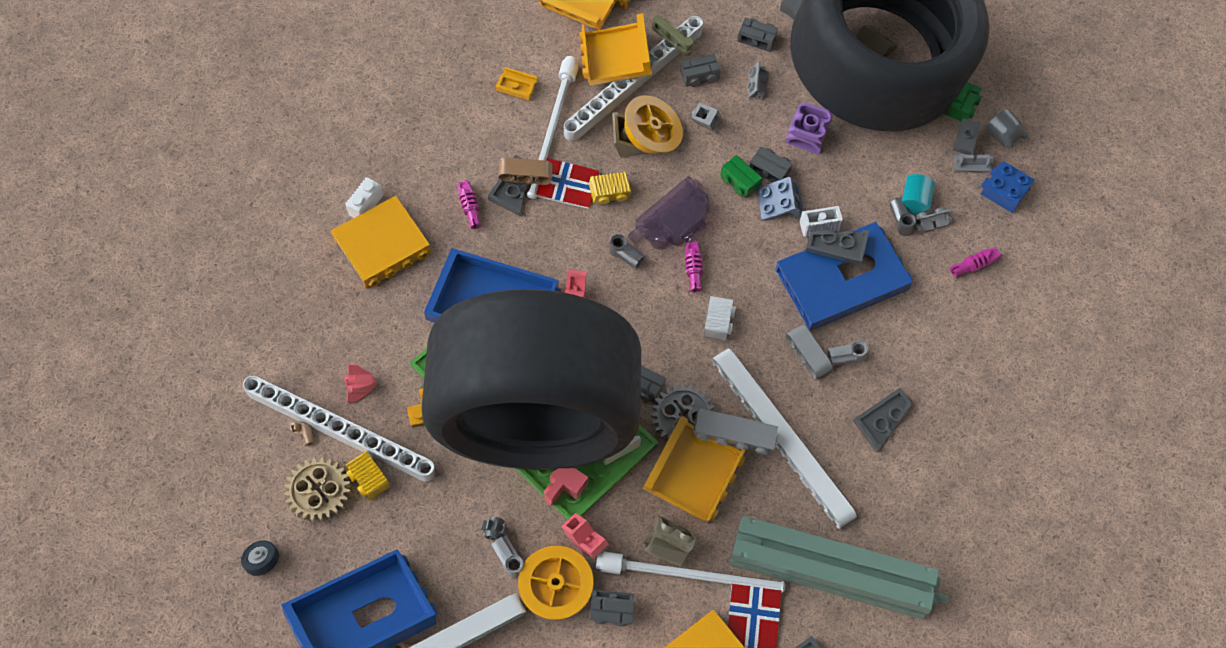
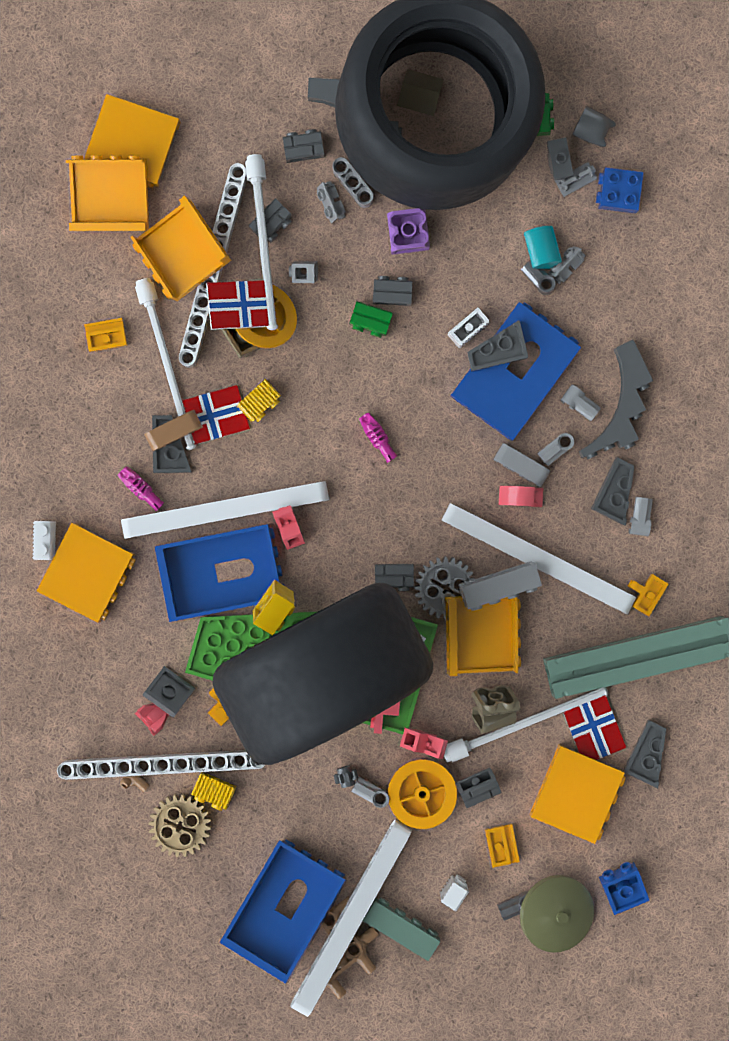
camera: 20 degrees left, 25 degrees up
black wheel [241,540,279,576] -> none
flat silver piece [609,234,645,269] -> none
clear purple brick [627,176,709,250] -> none
olive plate [652,14,693,56] -> none
white brick [703,296,736,340] -> none
sand blue bracket [757,177,803,221] -> none
dark pink hinge [950,247,1001,277] -> none
none -> white beam [121,481,329,539]
none -> dark grey plate [142,666,195,718]
none -> flag [206,154,278,330]
none -> light grey beam [332,157,373,208]
none -> coral brick [499,486,543,507]
none -> light grey piece [560,385,601,421]
none -> dark grey arch [578,340,653,460]
none -> light orange plate [627,574,669,617]
none -> light grey piece [629,497,653,536]

